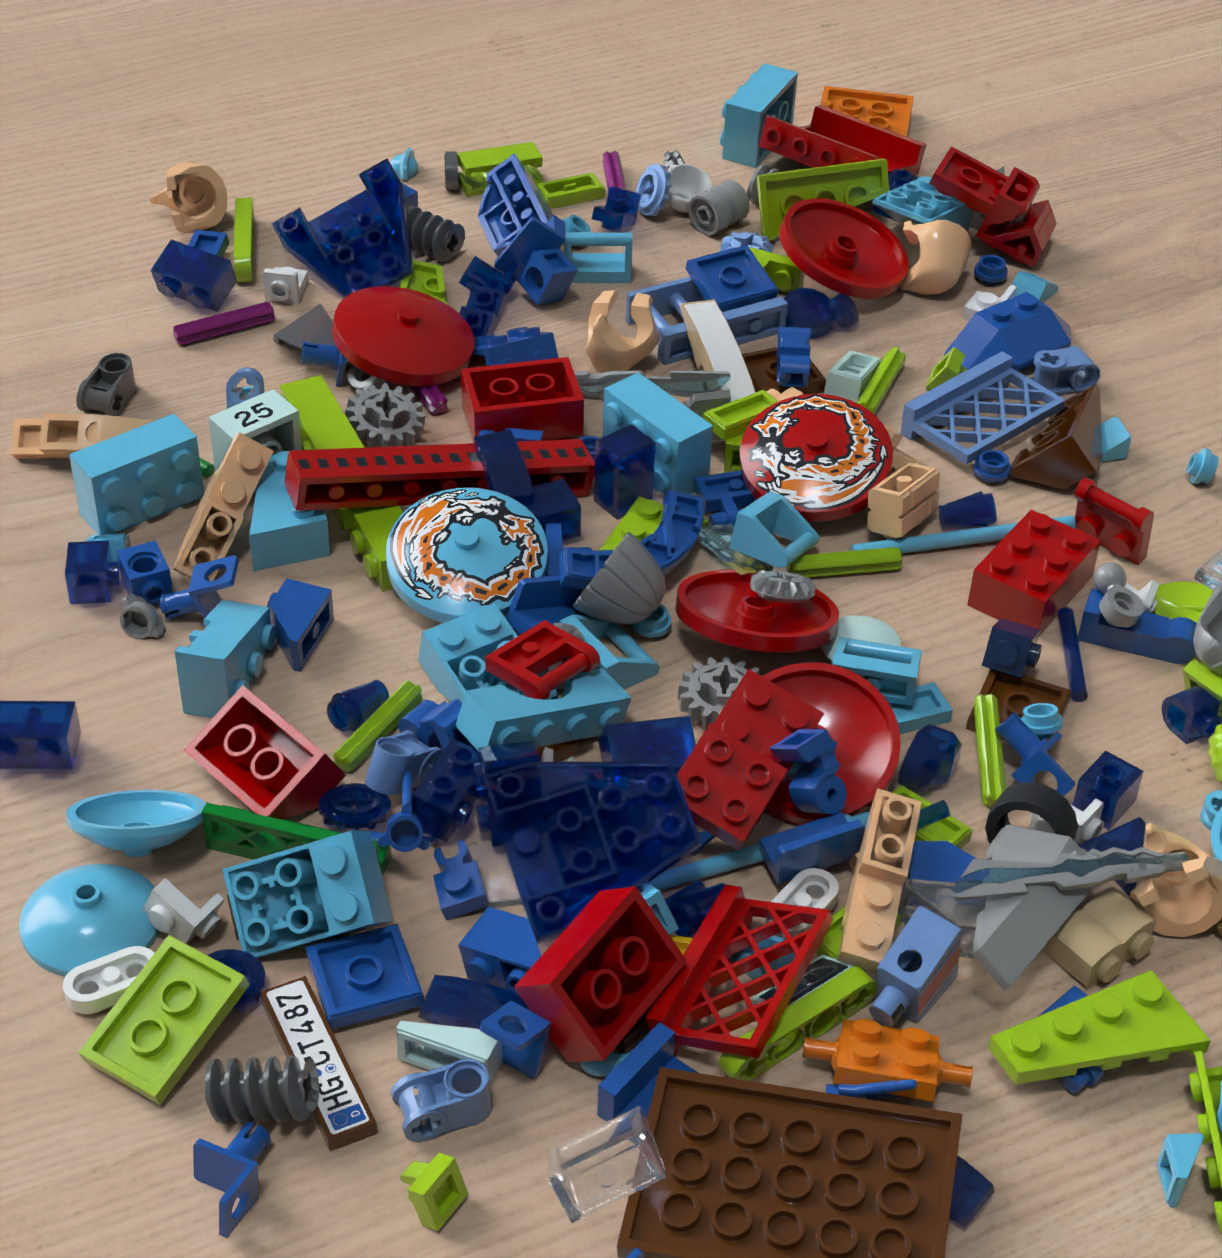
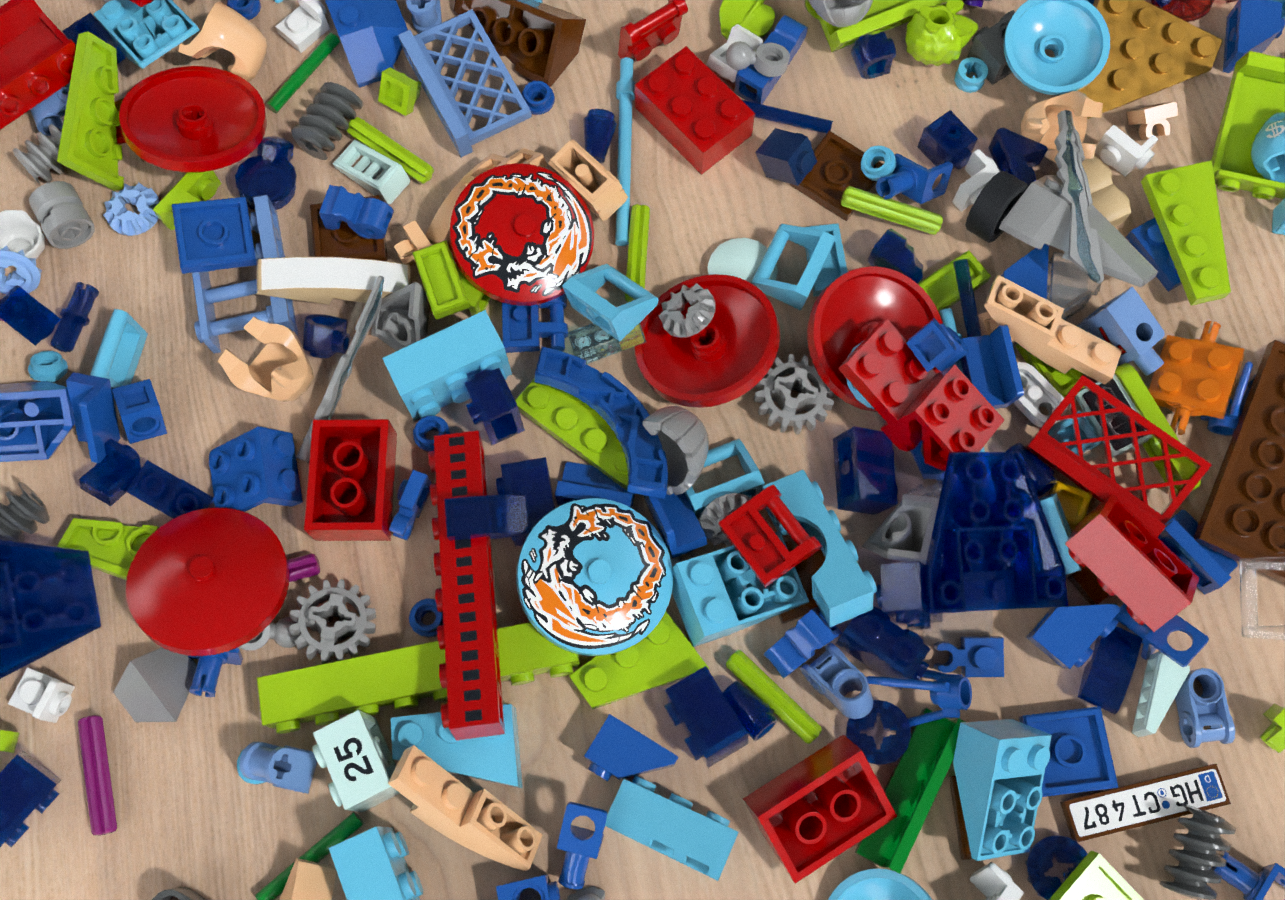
camera: 75 degrees left, 30 degrees up
none -> clear blue axle [51,282,99,353]
none -> green bar [266,32,340,113]
none -> dark grey piece [291,82,363,160]
none -> clear blue plate [303,314,350,358]
none -> lime wing [569,612,710,709]
none -> clear blue brick [664,666,749,768]
none -> white bracket [1095,125,1158,177]

